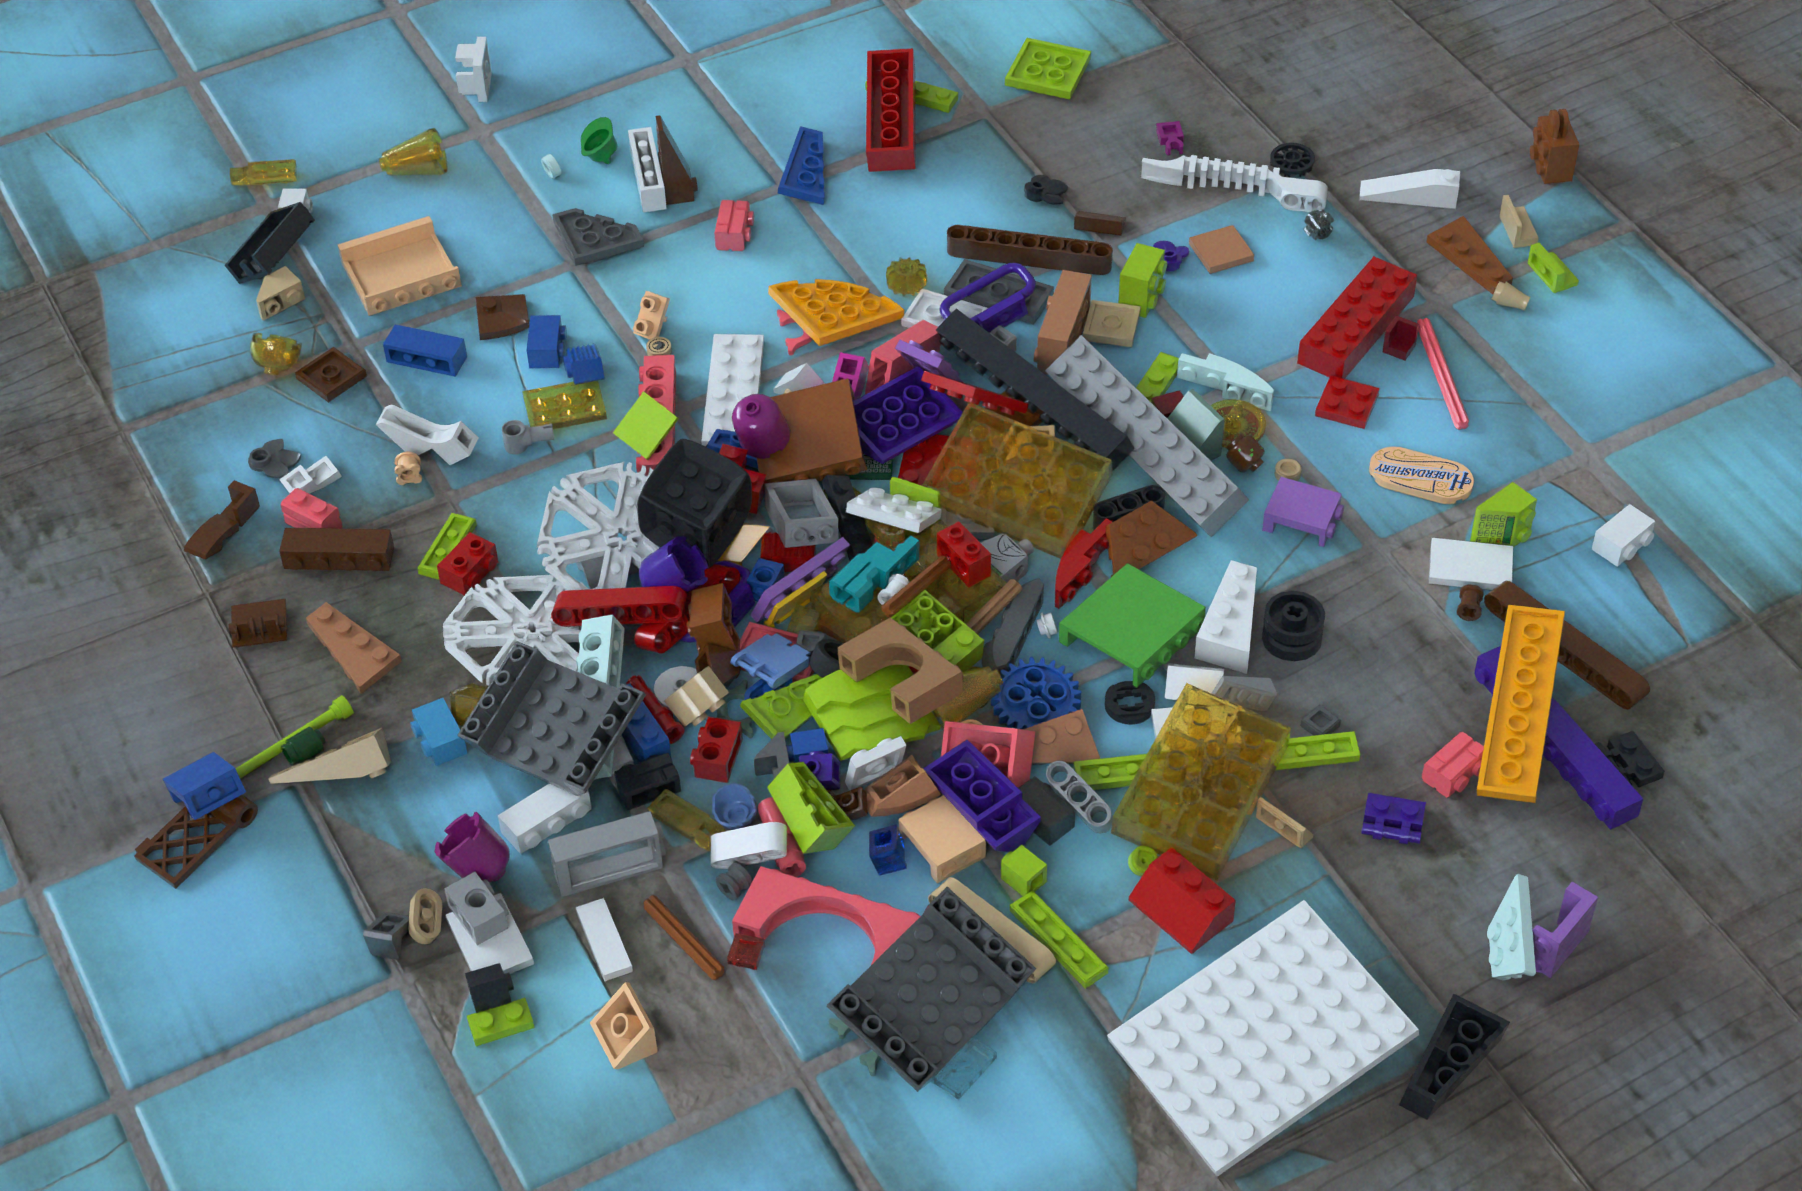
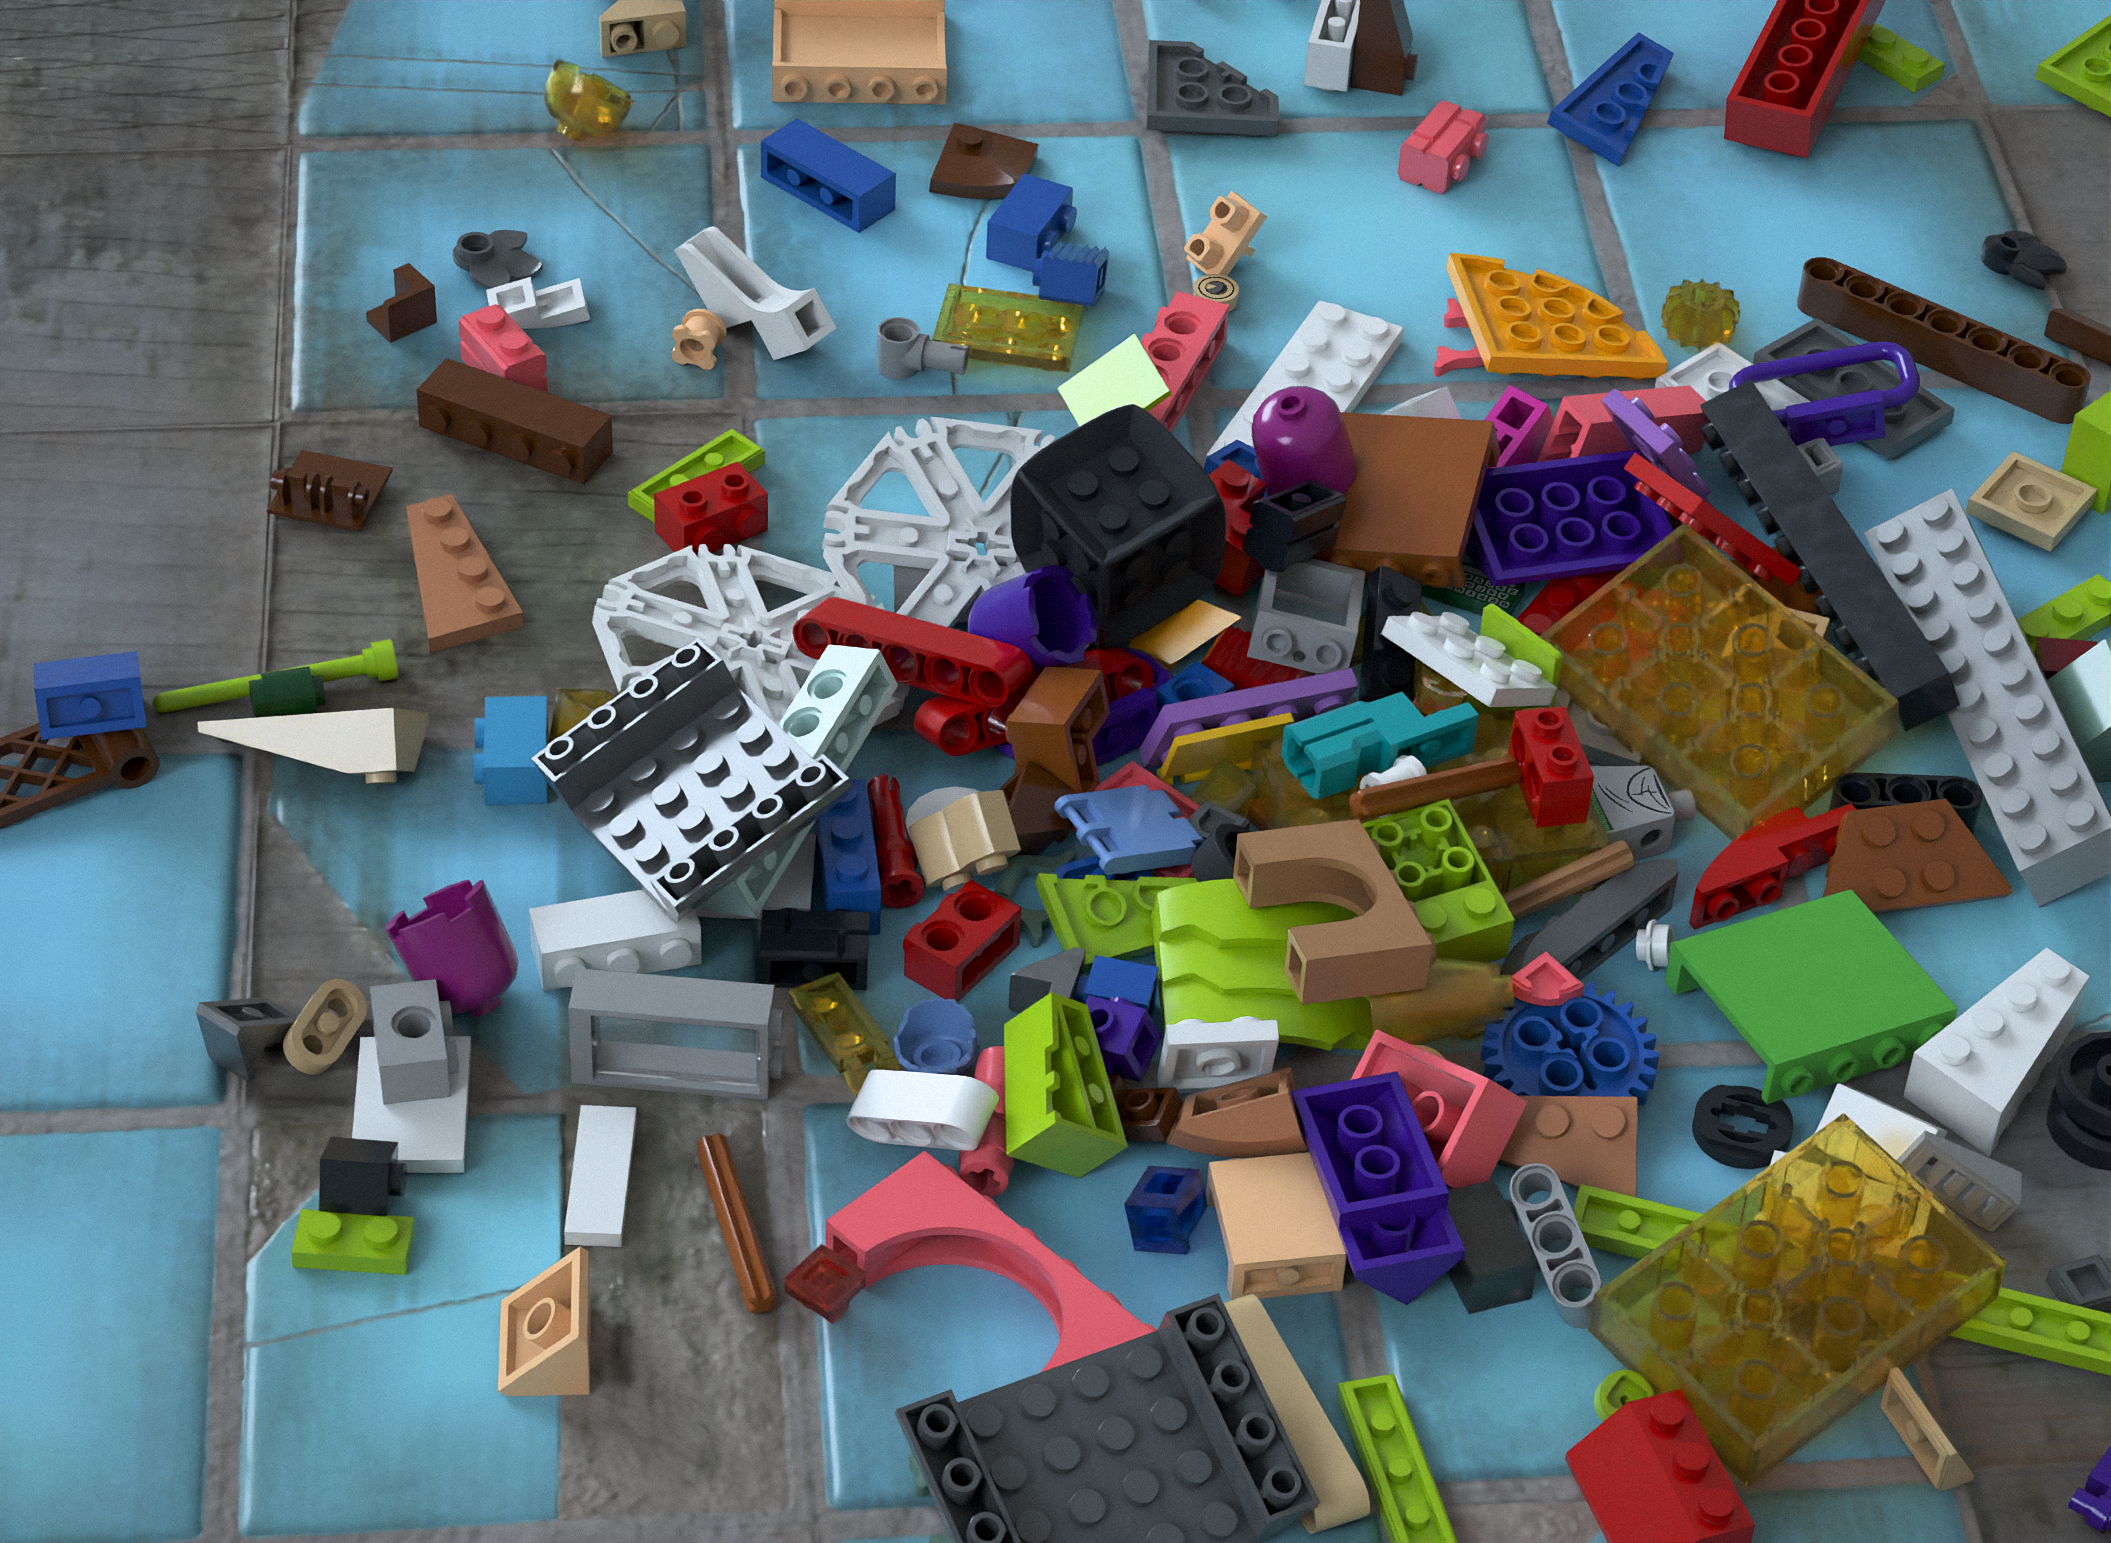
camera: 20 degrees right, 5 degrees down
reddish brown slope [184,513,239,560] -> none
reddish brown tile [295,347,367,403] -> none
dark grey wheel [716,863,753,900] -> none
lime brick [1001,845,1047,896] -> none
nougat brick [1034,270,1092,375] -> none
none -> black brick [1242,479,1347,572]
none -> coral tile [1506,951,1584,1006]

